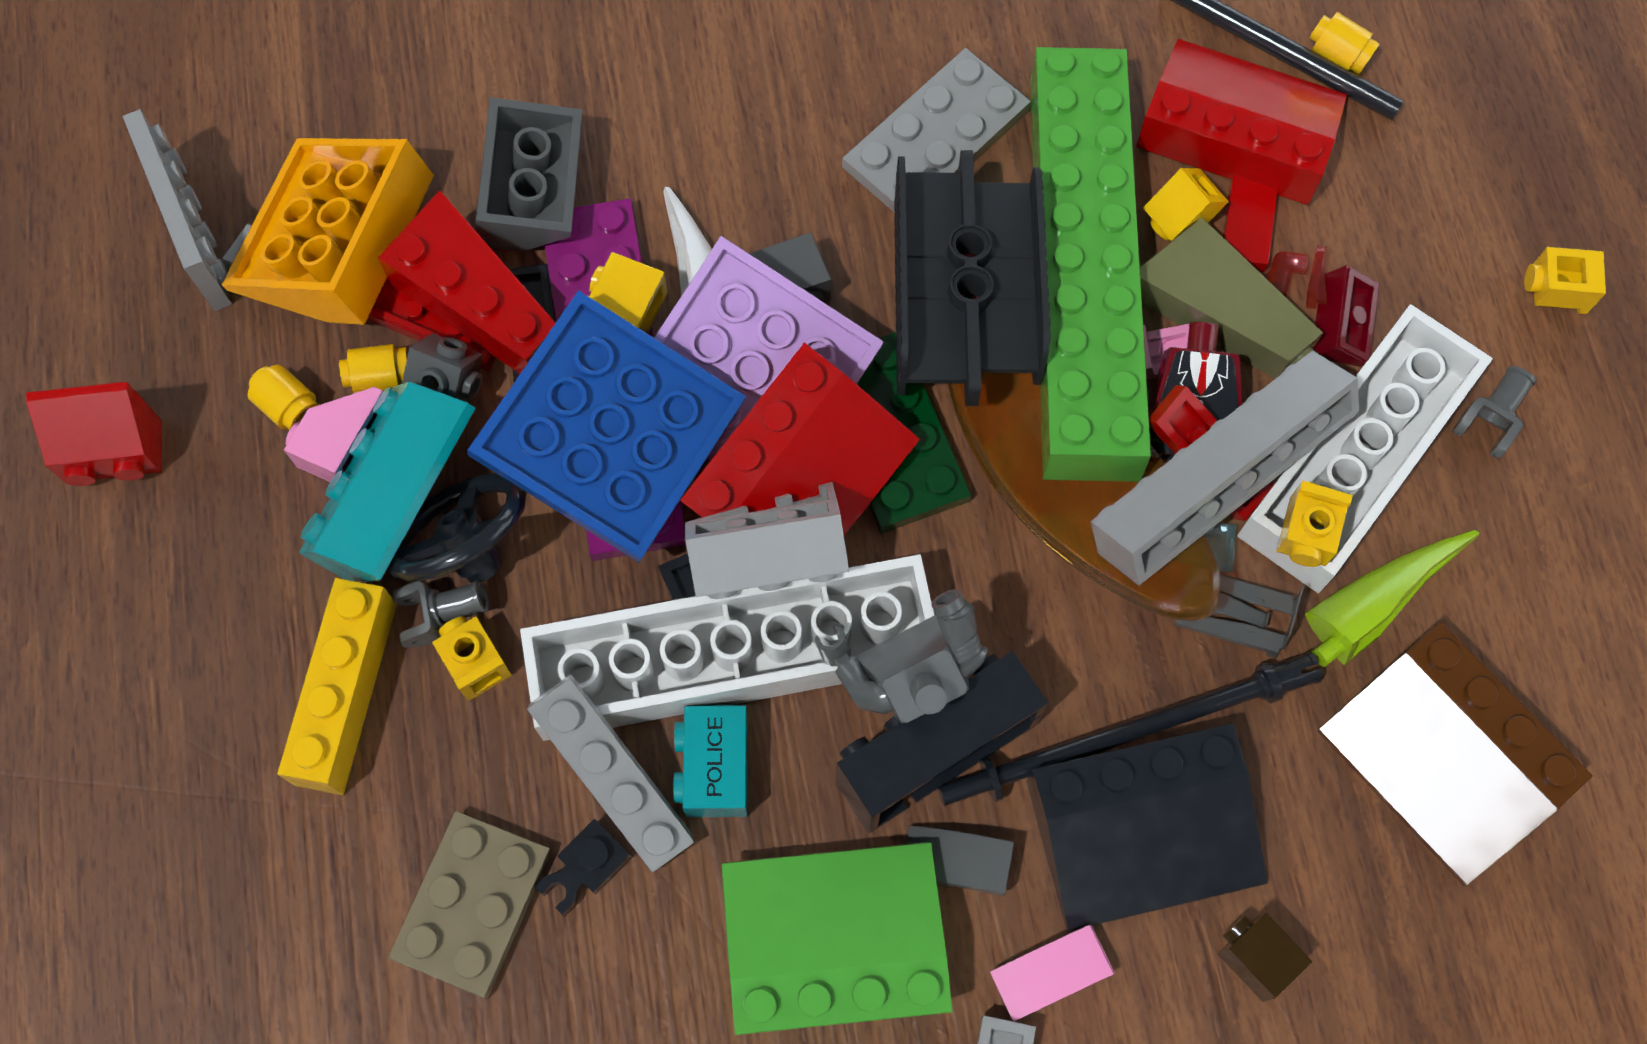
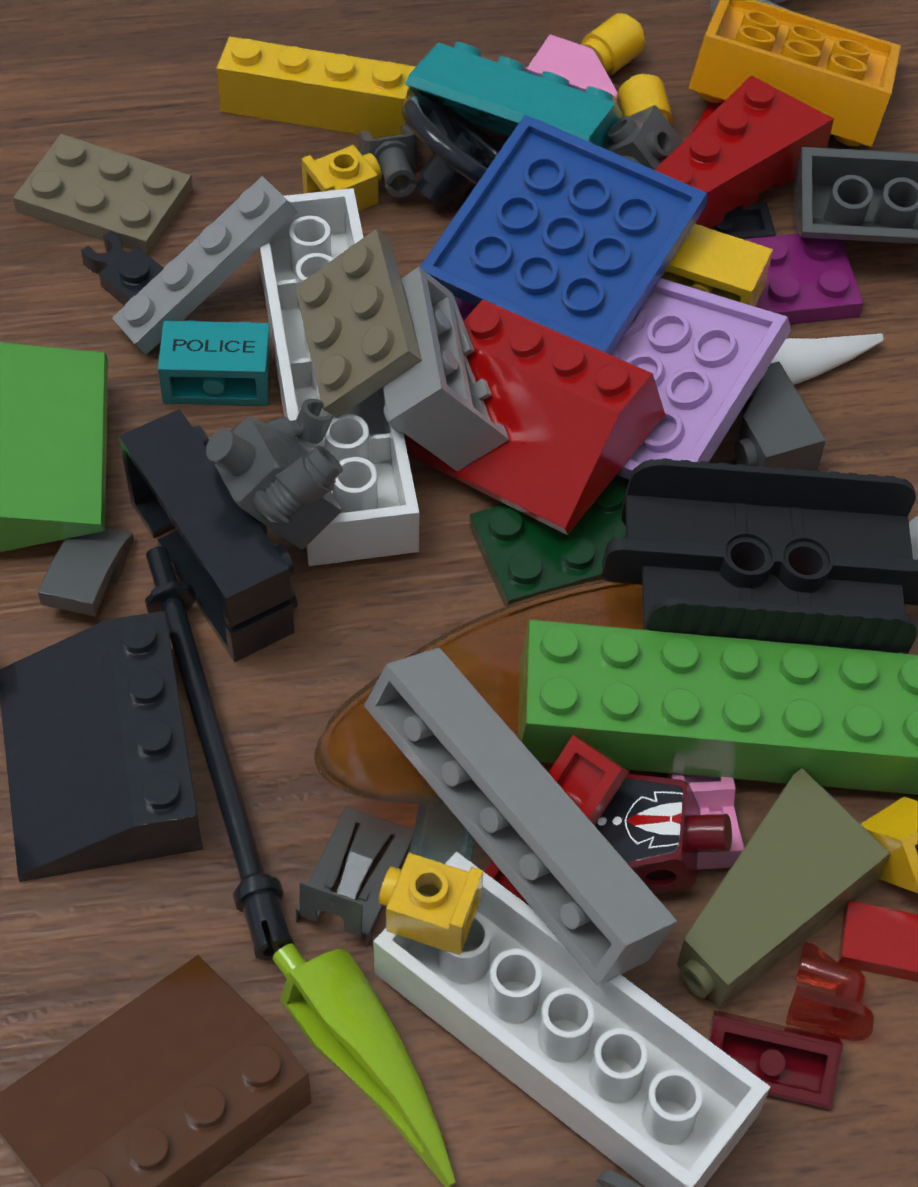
camera: 90 degrees right, 15 degrees down
none -> dark tan plate [295,228,422,418]

